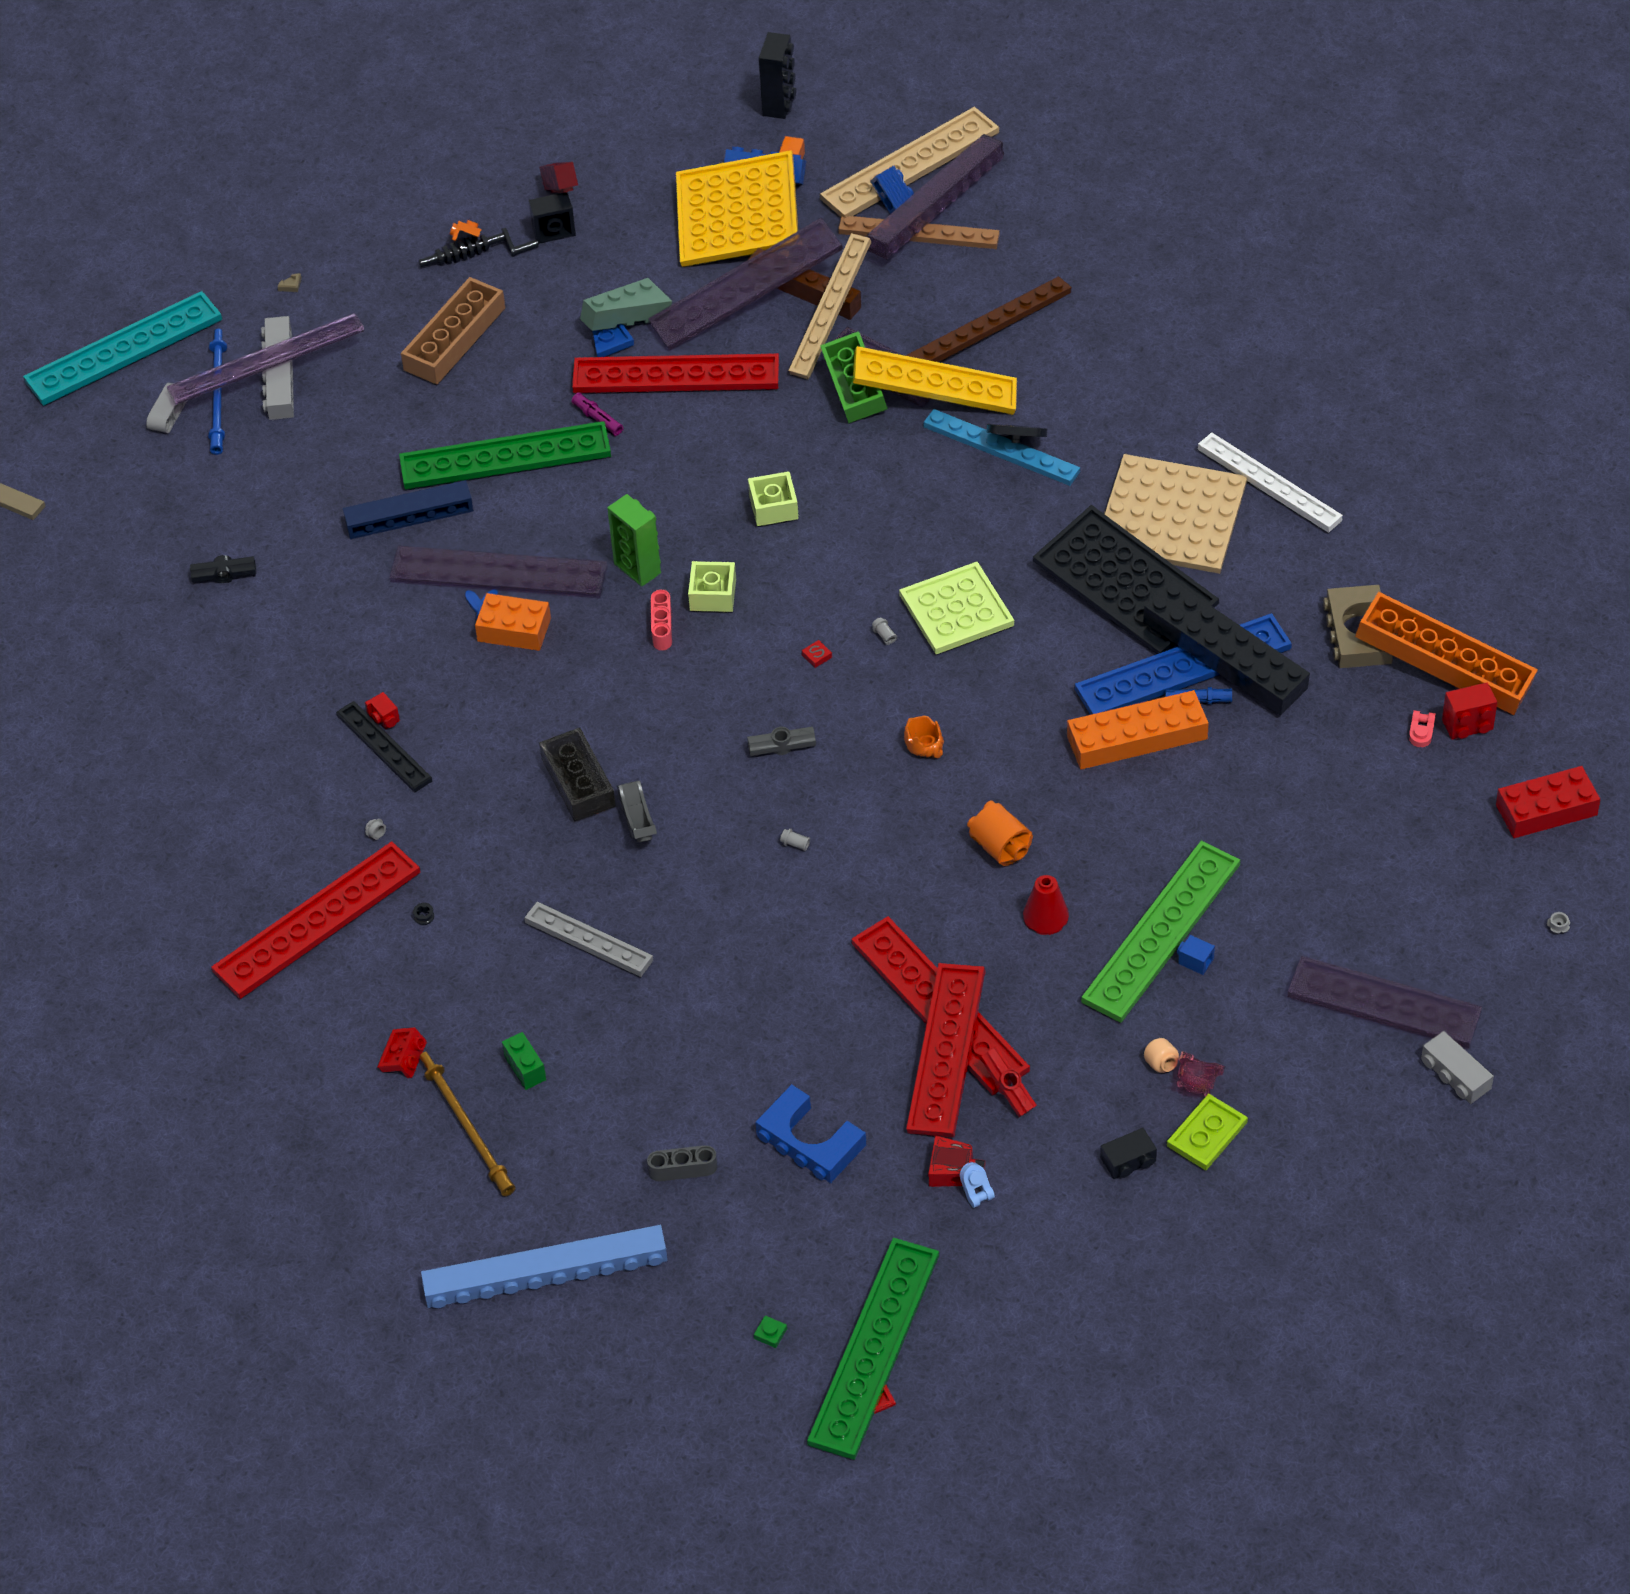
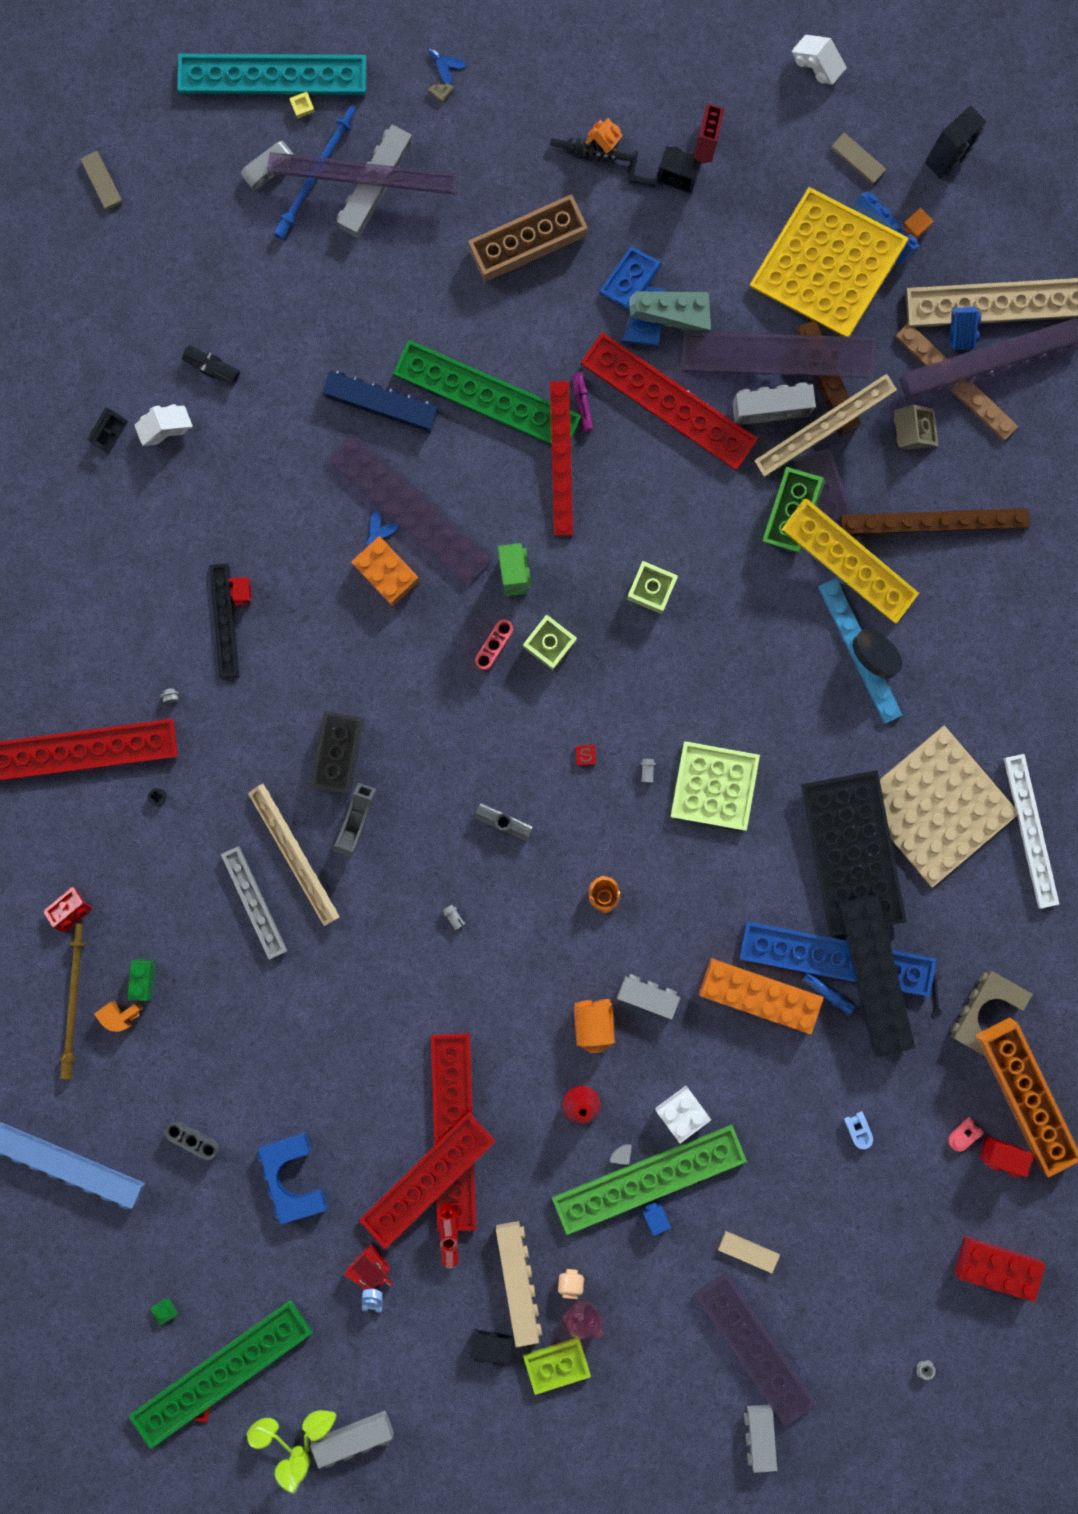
camera: 30 degrees right, 35 degrees up
none -> black hinge [87,407,128,454]
none -> orange brick [94,1001,143,1032]
none -> white brick [134,404,193,446]
none -> lime plant [247,1410,337,1494]
none -> tan plate [248,784,339,926]
none -> light yellow plate [290,92,315,119]
none -> light grey brick [310,1410,394,1468]
none -> blue piece [428,48,466,85]
none -> tan brick [496,1221,542,1347]
none -> red plate [550,381,573,536]
none -> blue tile [599,246,663,311]
none -> light grey tile [610,1144,632,1165]
none -> light grey brick [617,974,680,1019]
none -> white brick [655,1085,711,1143]
none -> tan tile [718,1231,780,1273]
none -> light grey brick [732,383,816,425]
none -> white brick [791,35,847,85]
none -> dark tan tile [831,132,886,185]
none -> light blue plate [844,1111,873,1149]
none -> dark tan slope [894,405,938,449]
none -> black hinge [933,975,942,1016]

